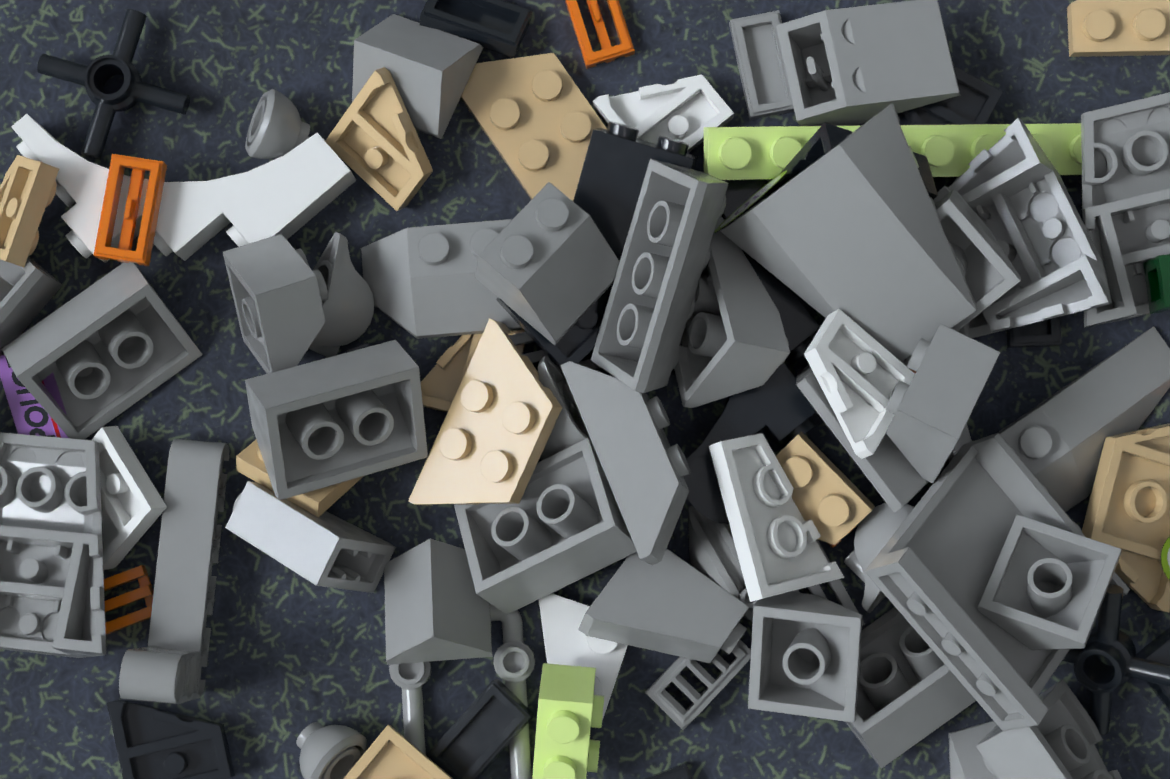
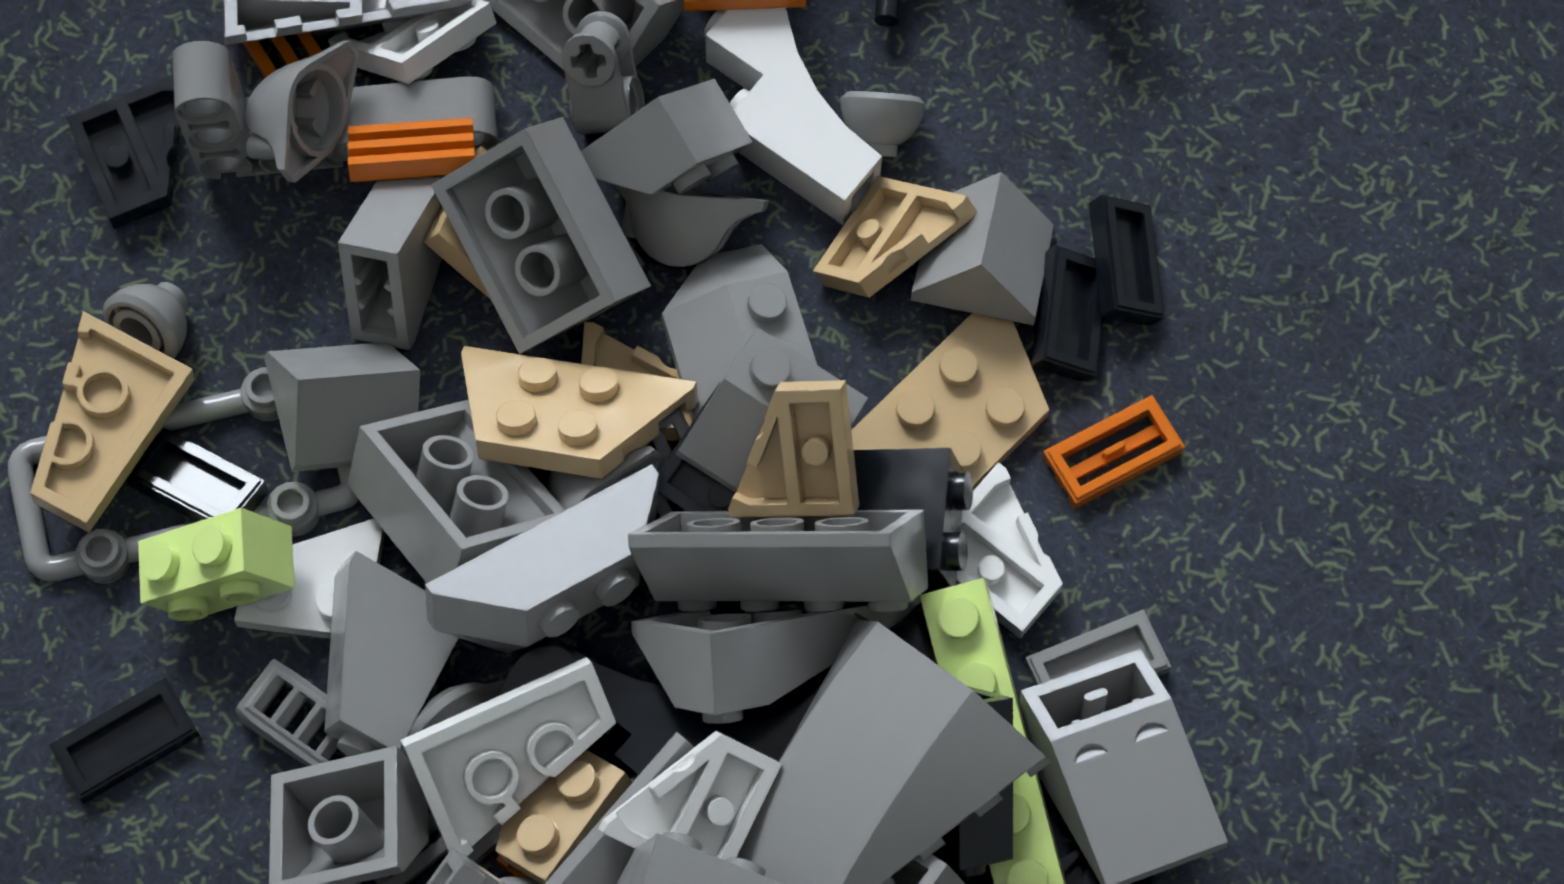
camera: 75 degrees right, 15 degrees down
none -> light grey hat [245,40,360,183]
none -> orange tile [348,117,476,182]
none -> light grey piece [562,11,645,135]
none -> tan wing [728,380,859,518]

